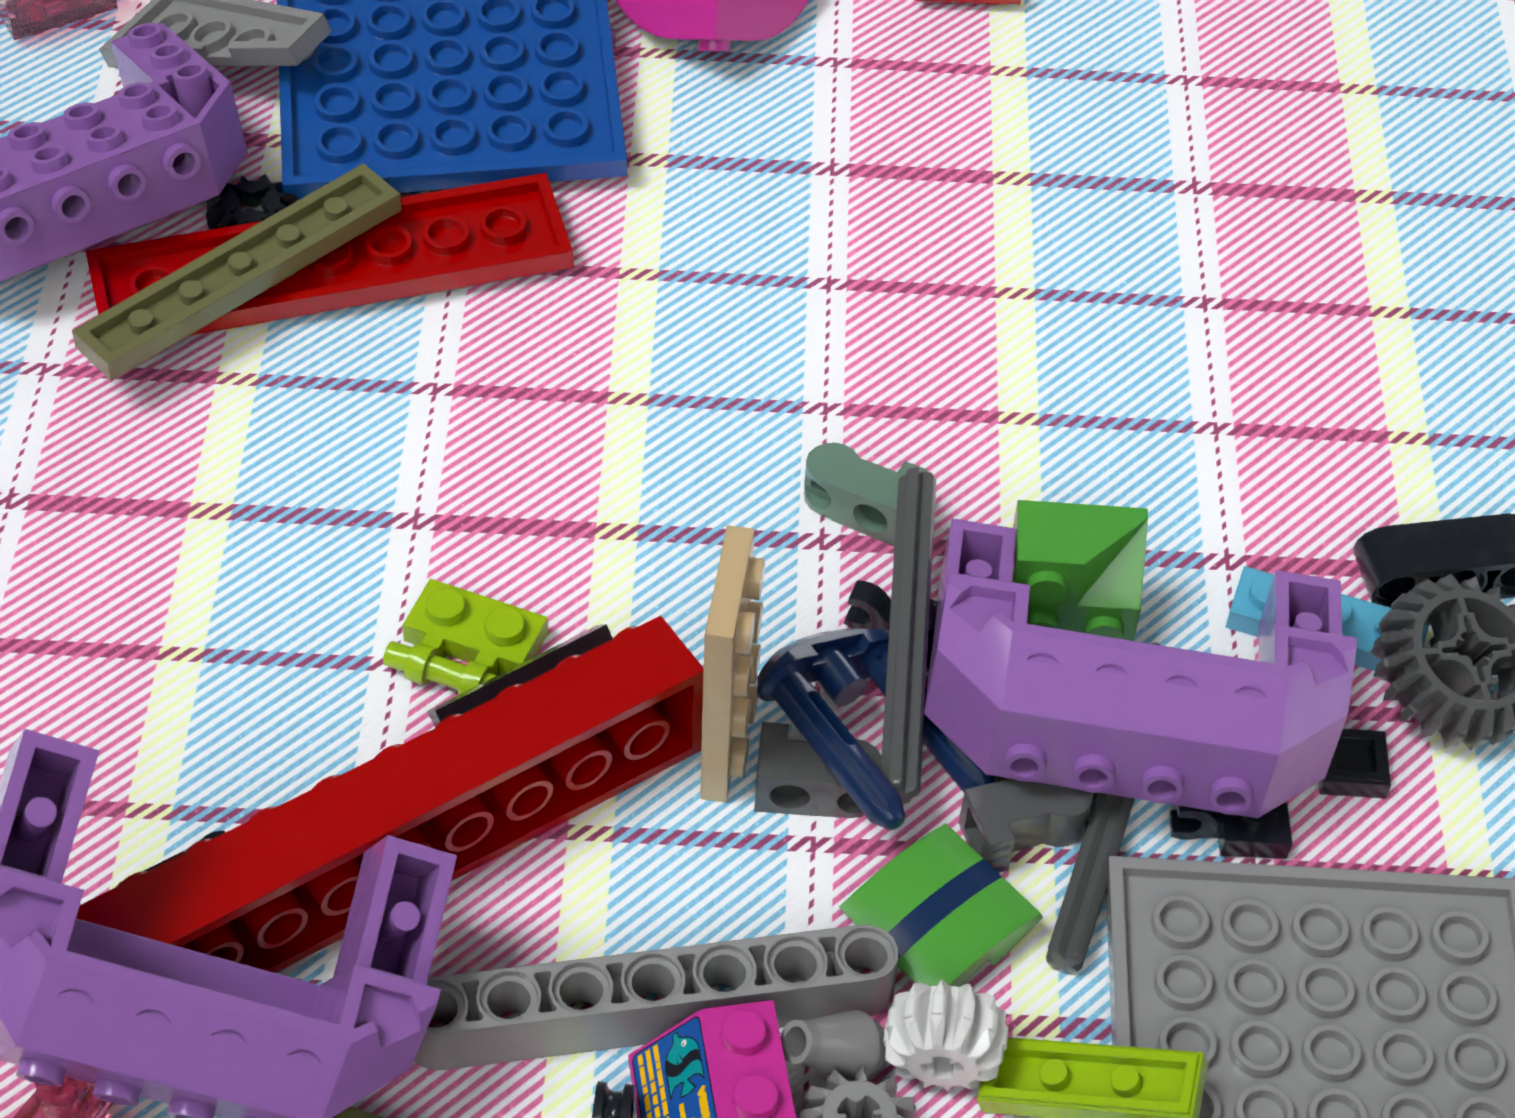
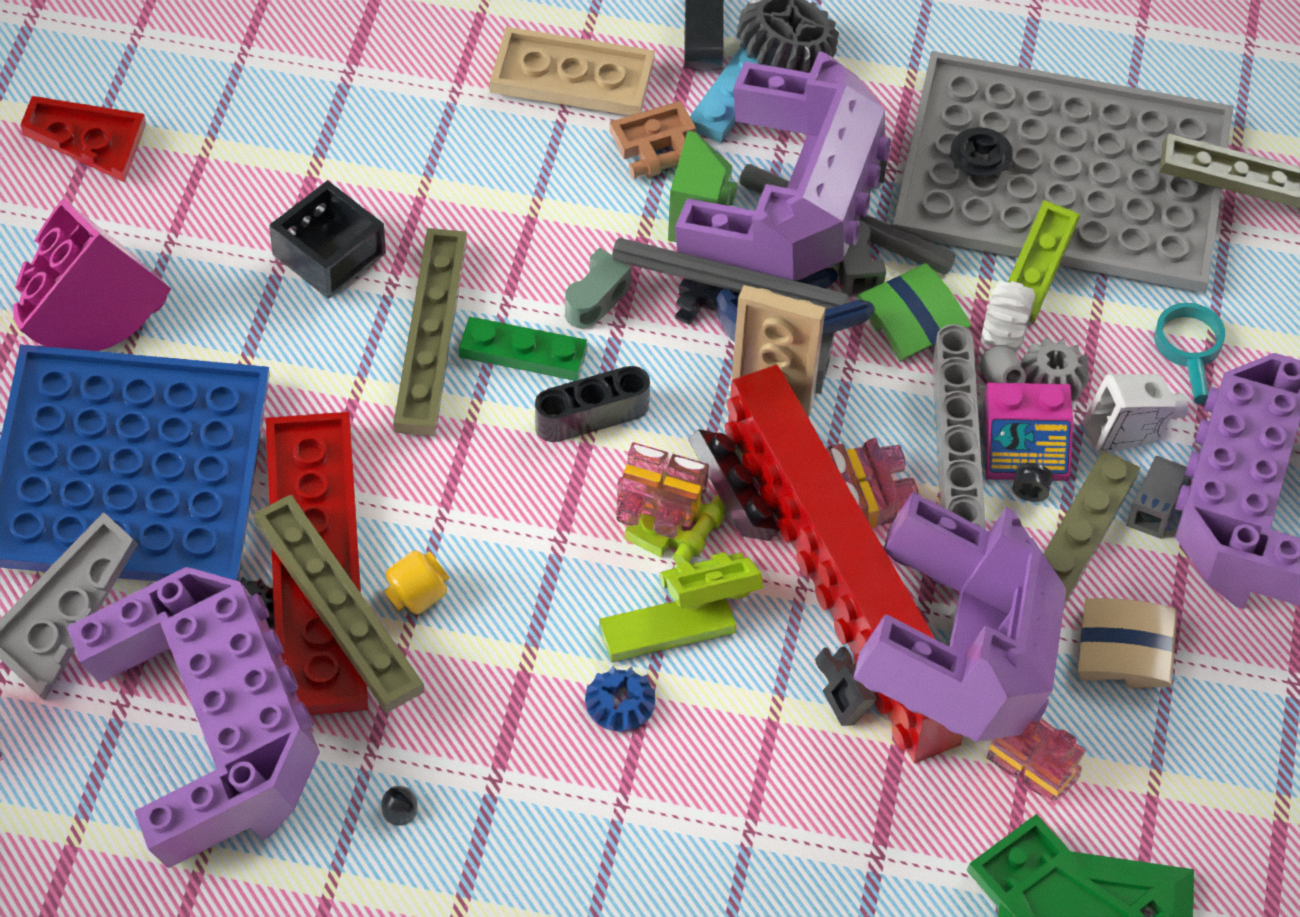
camera: 80 degrees left, 5 degrees up
none -> black piece [269,180,386,299]
none -> yellow head [384,550,450,615]
none -> olive plate [393,228,467,436]
none -> green plate [459,316,588,381]
none -> tan plate [489,26,655,116]
none -> black beam [535,366,650,442]
none -> blue gear [585,666,656,732]
none -> lime tile [599,598,736,662]
none -> nougat plate [609,101,696,179]
none -> clear pink hips [616,442,709,539]
none -> lime plate [659,552,764,609]
none -> clear pink hips [827,437,919,528]
none -> black gear [950,127,1013,181]

